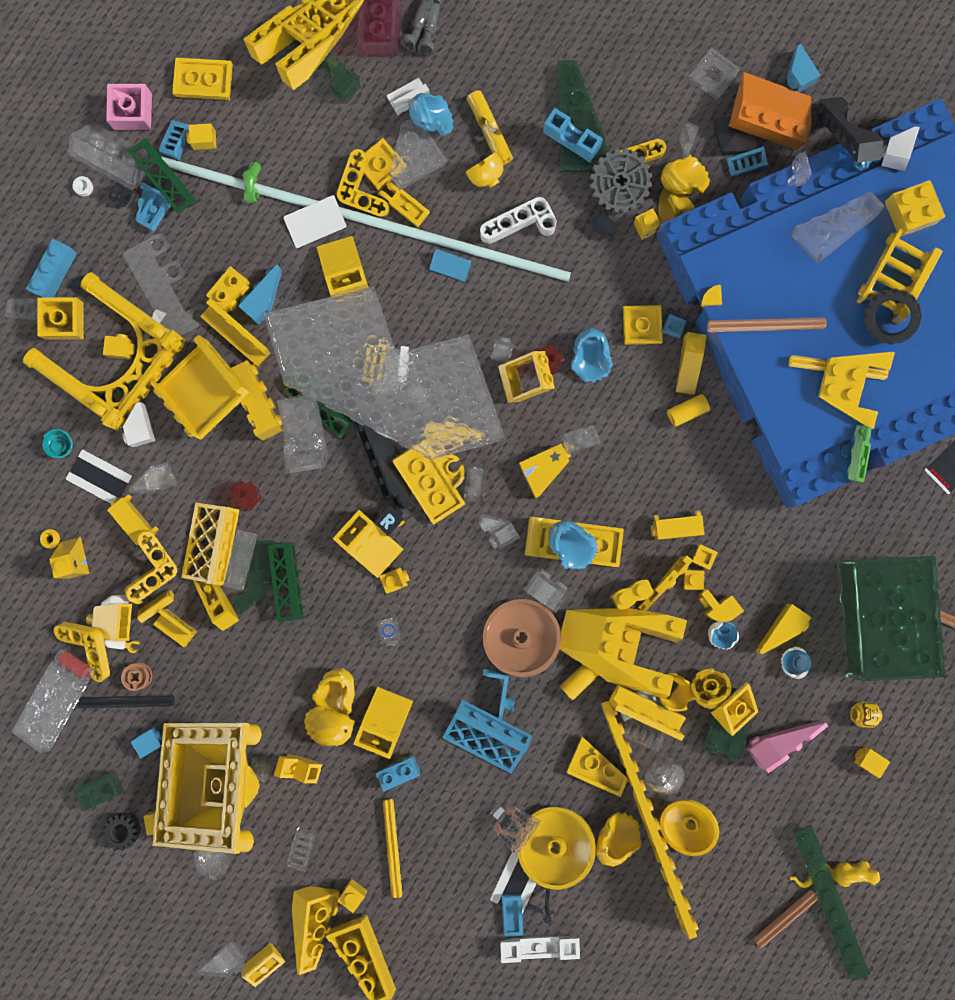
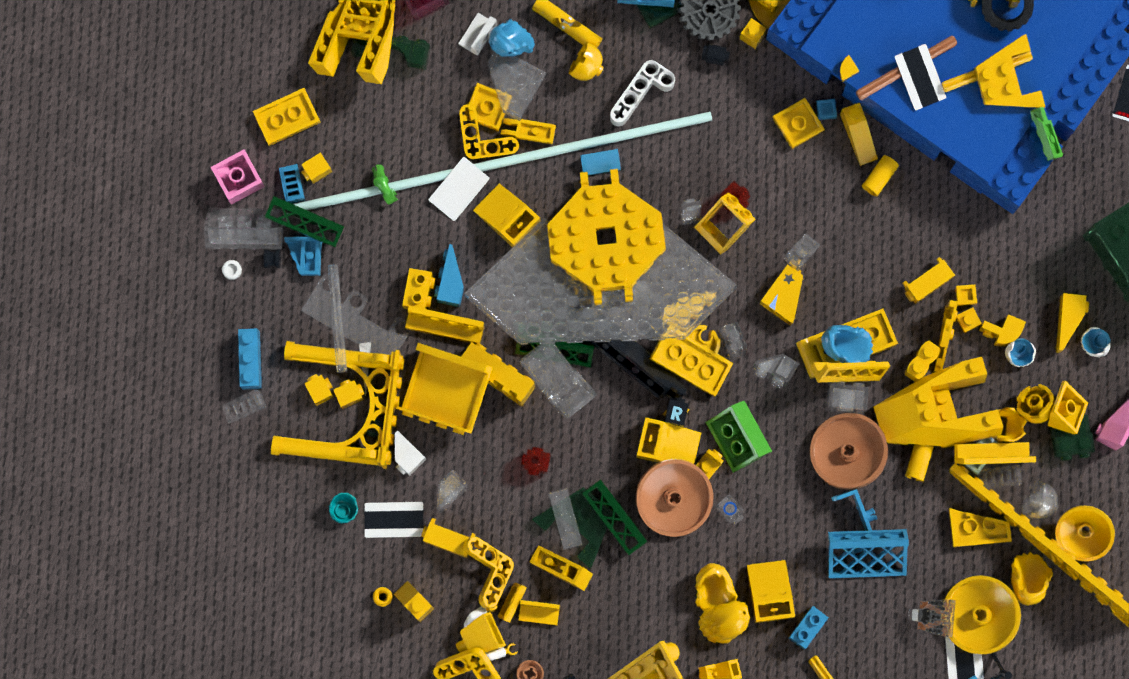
camera: 30 degrees left, 5 degrees down
yellow brick [37,297,84,340] -> none
yellow fence [181,503,239,586] -> none
dark azure piece [571,328,613,383] -> none
none -> yellow brick [304,374,333,406]
none -> clear axle [328,264,347,373]
none -> yellow plate [547,169,666,305]
none -> nougat dish [635,459,713,537]
none -> bright green slope [706,401,772,473]
none -> yellow fence [810,361,890,383]
none -> sticker [895,44,946,110]

